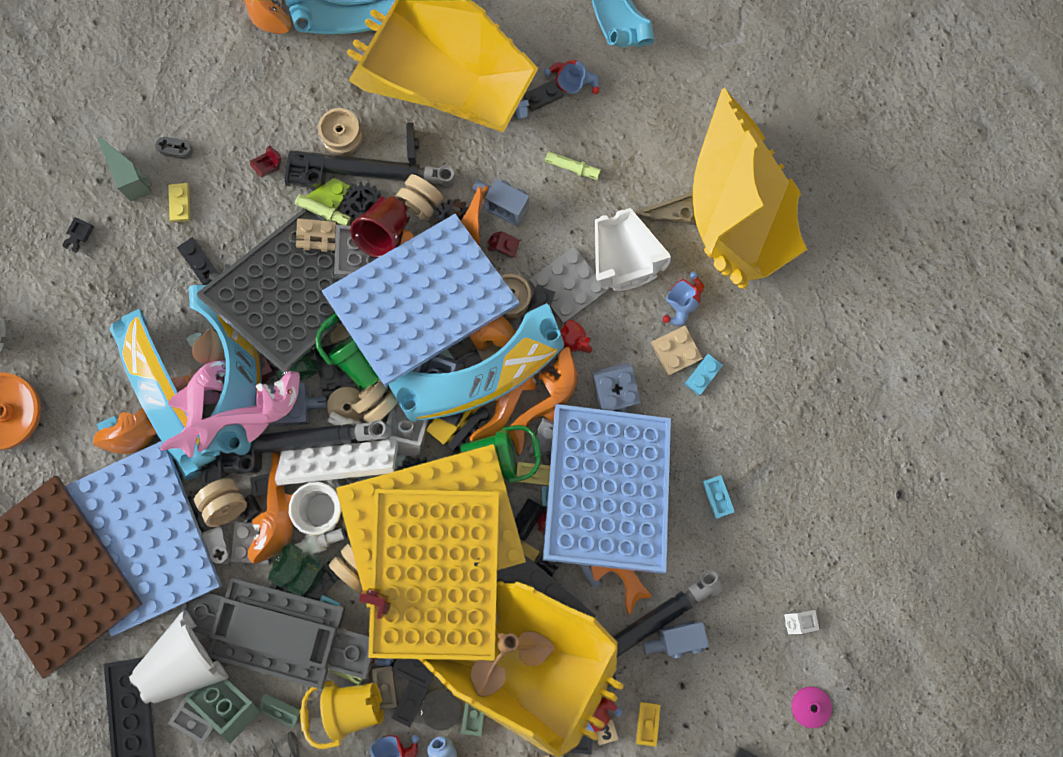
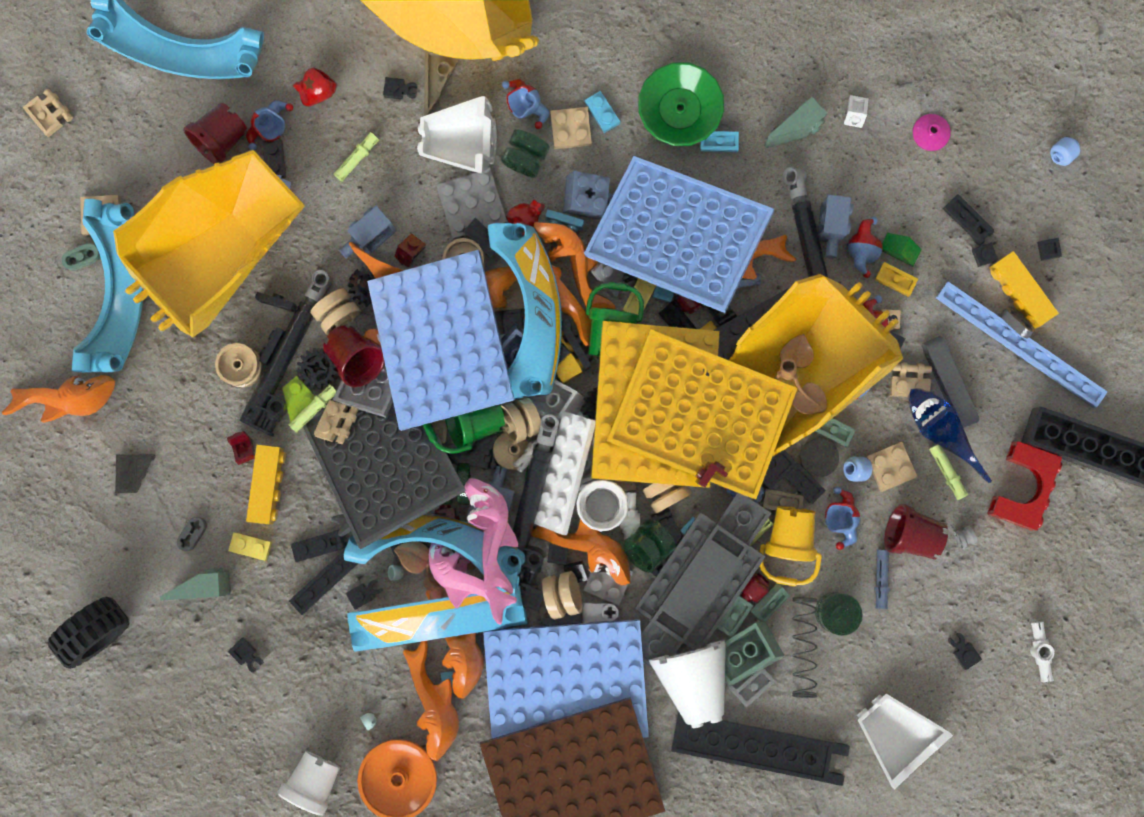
camera: 60 degrees left, 5 degrees up
none -> black tyre [48,597,130,669]
none -> clear smoke wing [115,454,155,493]
none -> dark red piece [183,102,248,164]
none -> yellow brick [246,445,286,524]
none -> black plate [259,327,285,365]
none -> black plate [289,550,359,615]
none -> red piece [293,67,337,107]
none -> black plate [346,579,383,610]
none -> light aqua hinge [360,713,377,730]
none -> black plate [383,77,417,99]
none -> orange piece [403,641,459,761]
none -> clear green wheel [500,129,550,178]
none -> medium azure plate [545,209,584,232]
none -> green dish [638,62,724,146]
none -> sand green plate [717,596,754,638]
none -> dark red head [741,573,770,602]
none -> sand green slope [764,97,827,148]
none -> piece [848,217,882,278]
none -> green slope [882,233,922,267]

